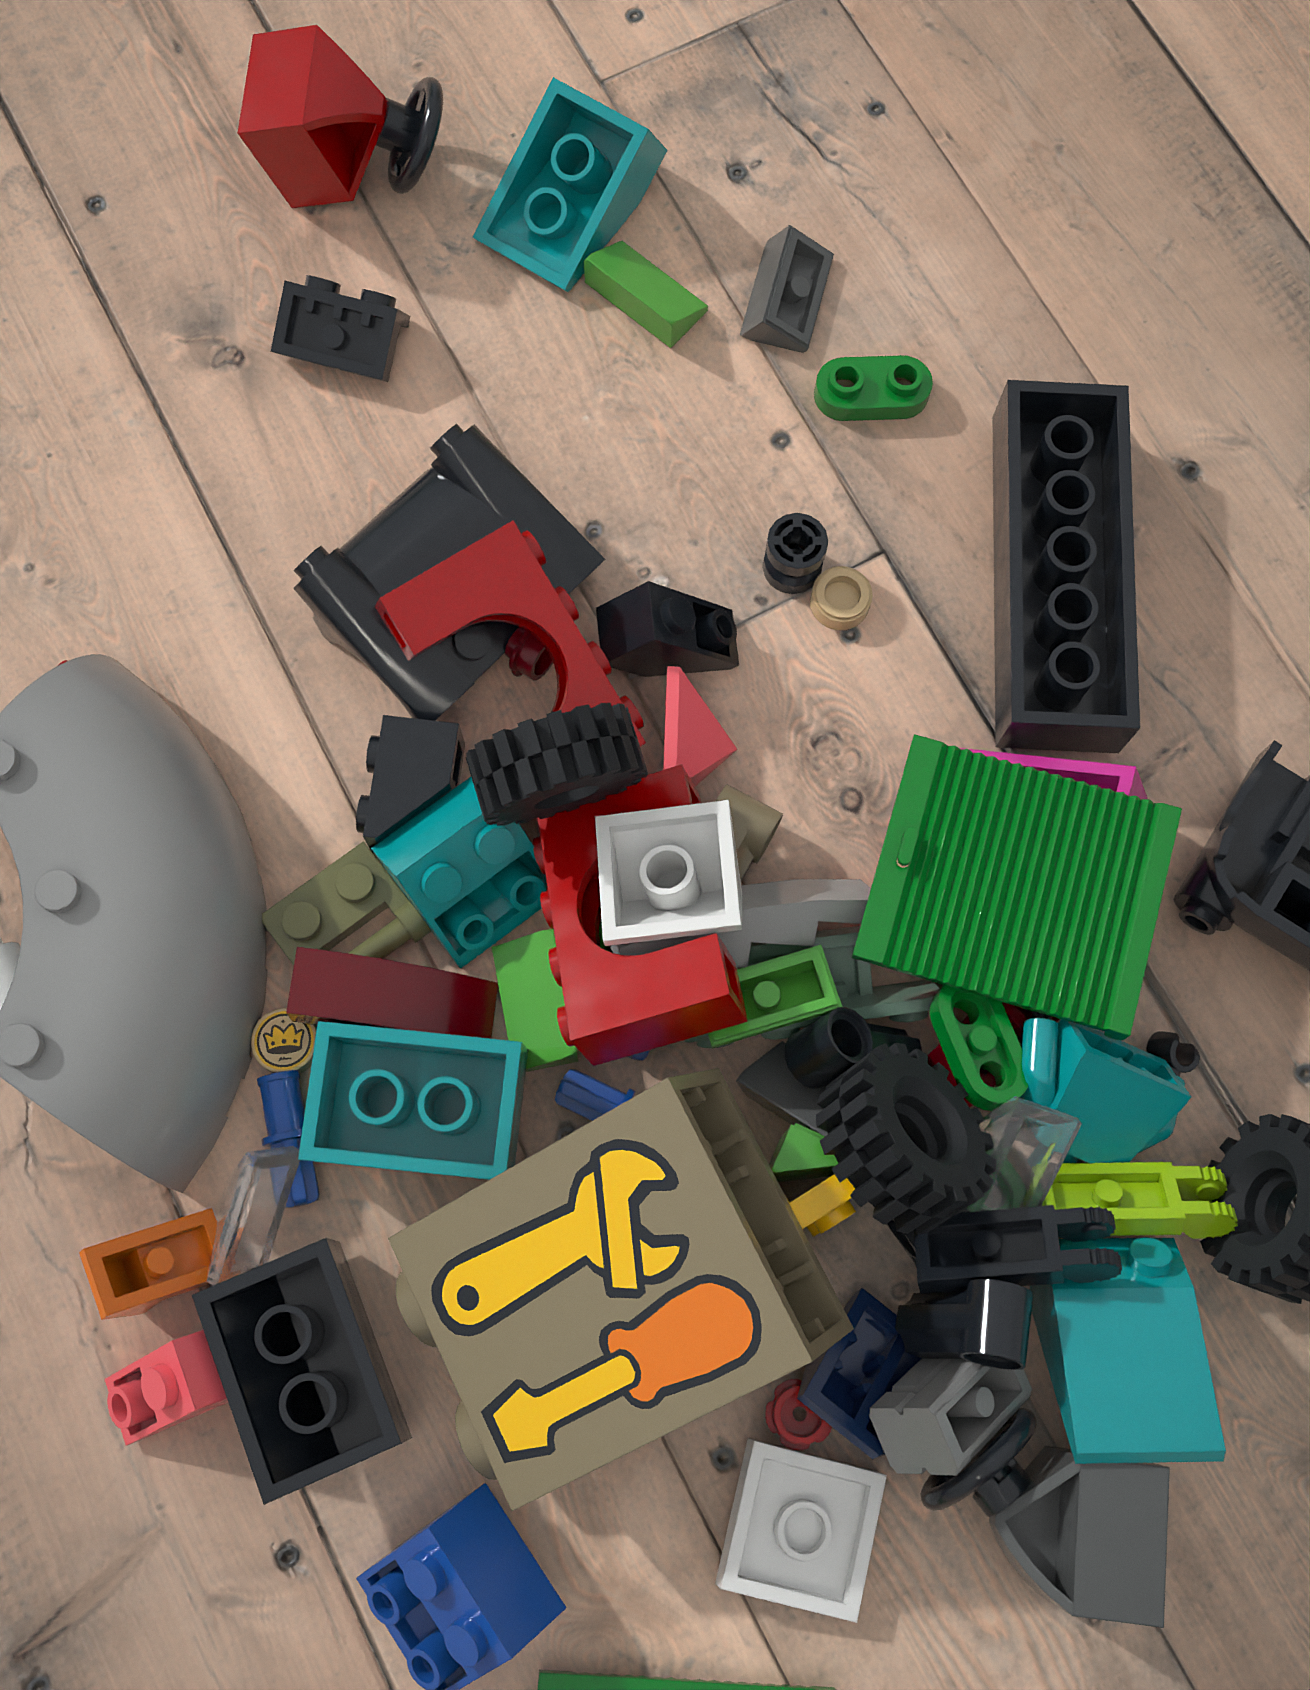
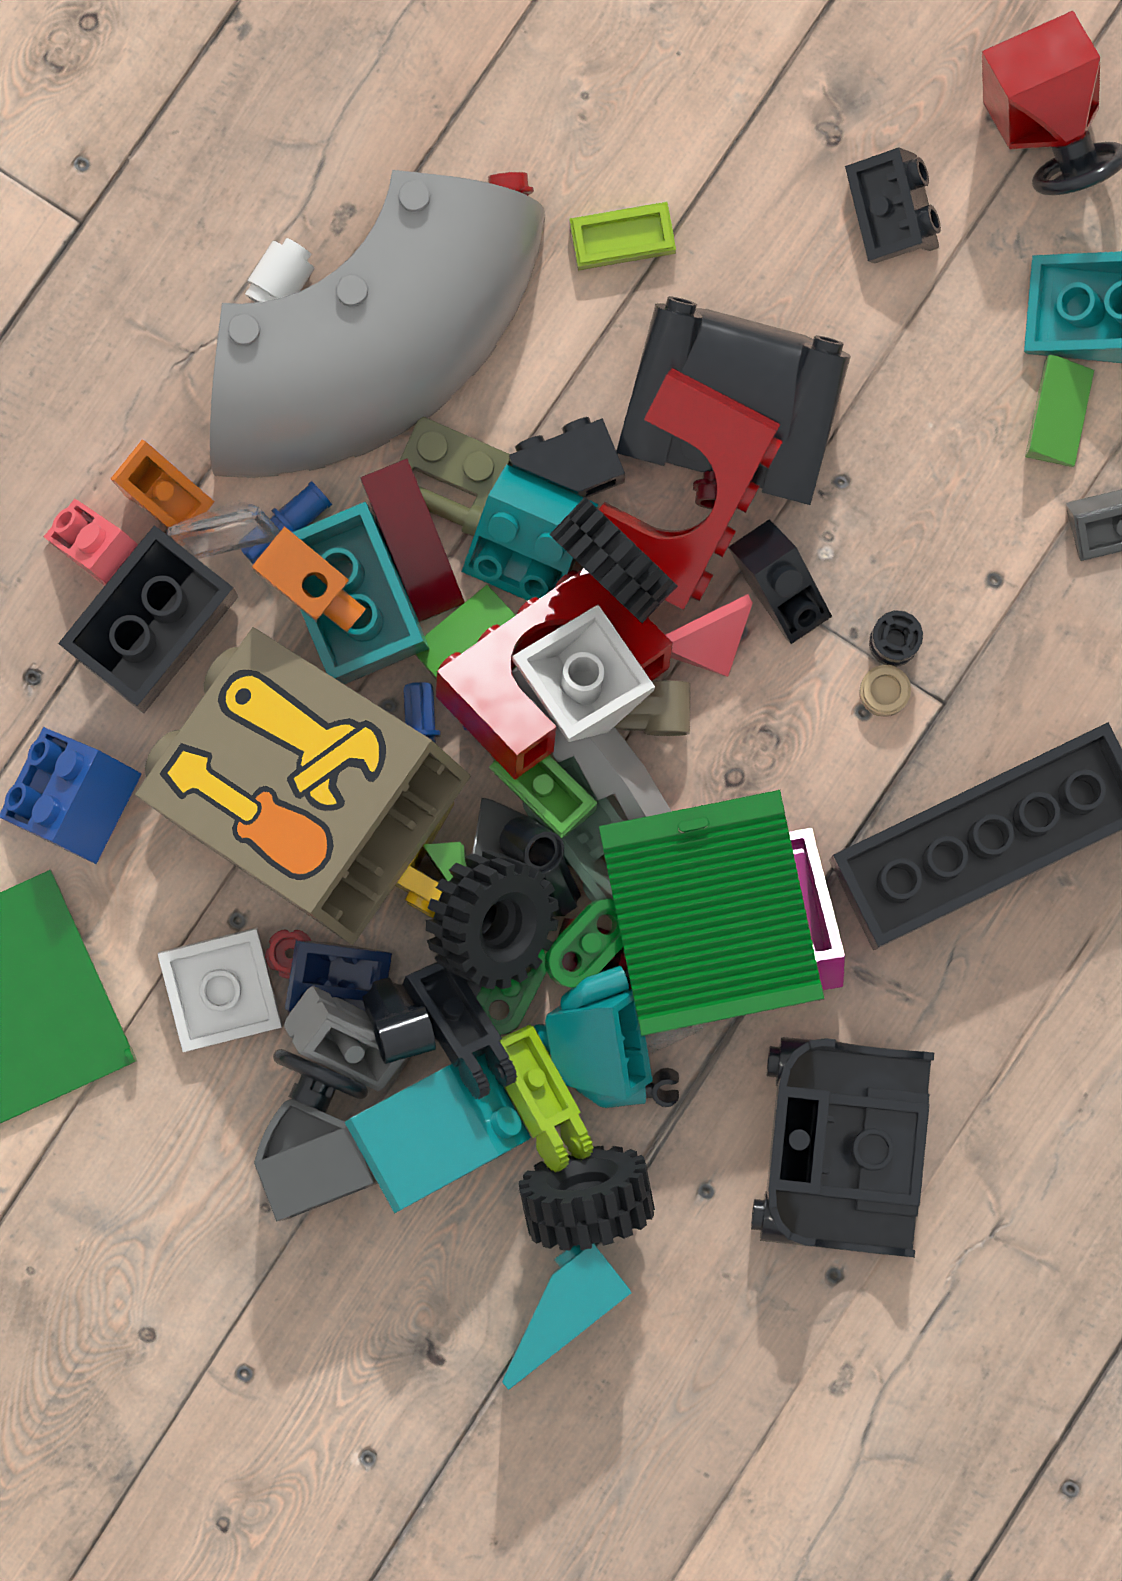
camera: 65 degrees right, 10 degrees up
tile [251,1008,317,1074] -> none
green plate [814,355,933,421] -> none
clear slope [959,1096,1082,1213] -> none
none -> orange torso [252,526,366,632]
none -> lime tile [569,202,676,271]

